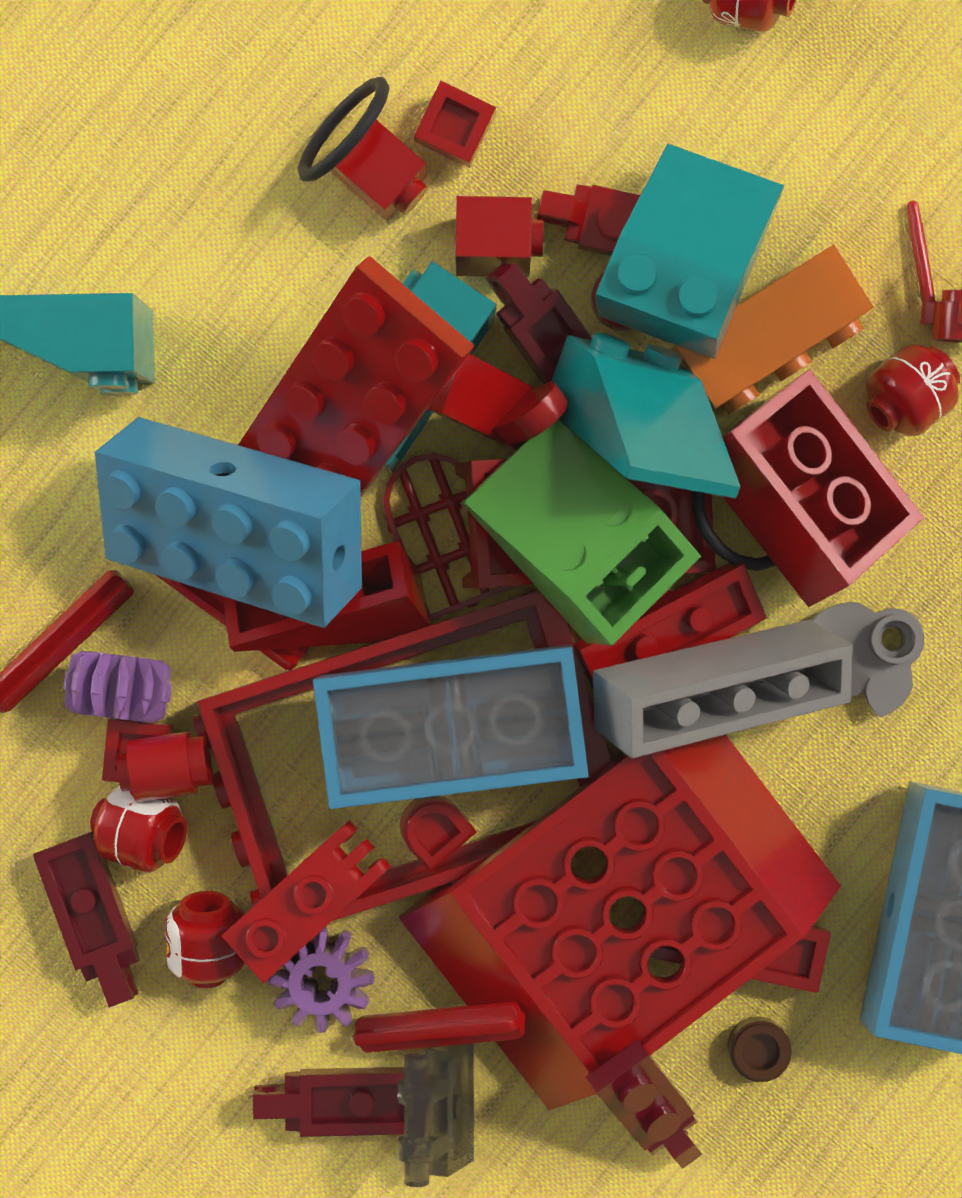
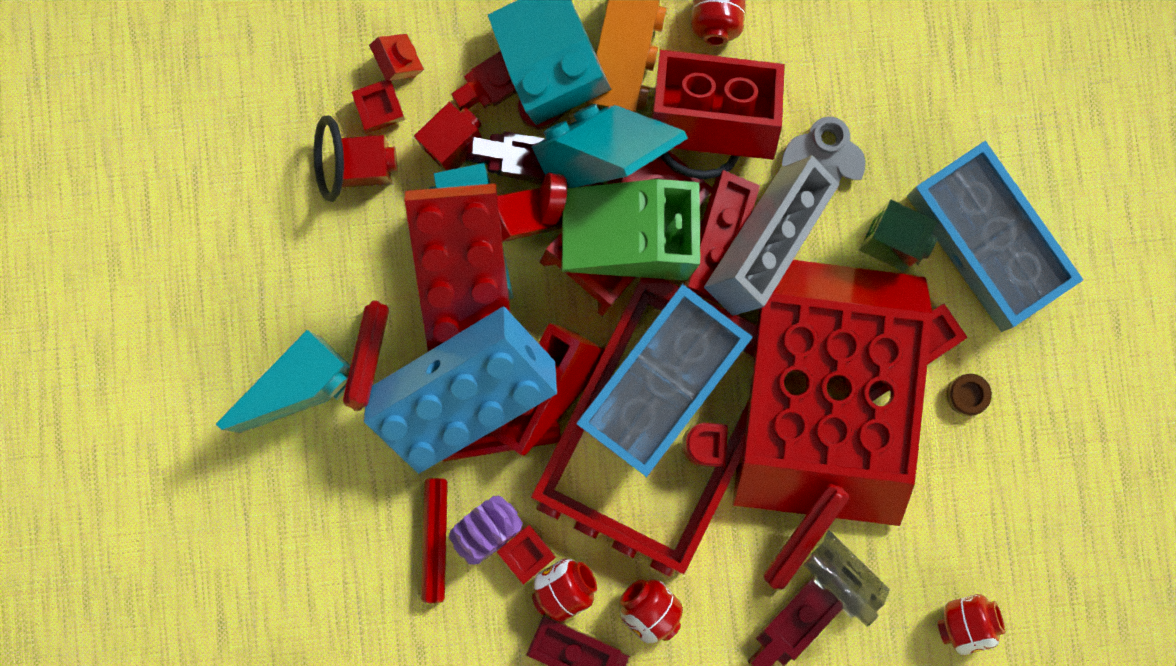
camera: 40 degrees left, 5 degrees down
red brick [116,731,213,802] -> none
red hinge [221,819,391,984] -> none
medium lavender gear [268,926,375,1033] -> none
red window [383,453,518,621] -> none
dark red hinge [586,1039,703,1169] -> none
none -> red axle [343,300,389,411]
none -> red plate [369,34,424,82]
none -> clear green brick [859,199,938,271]

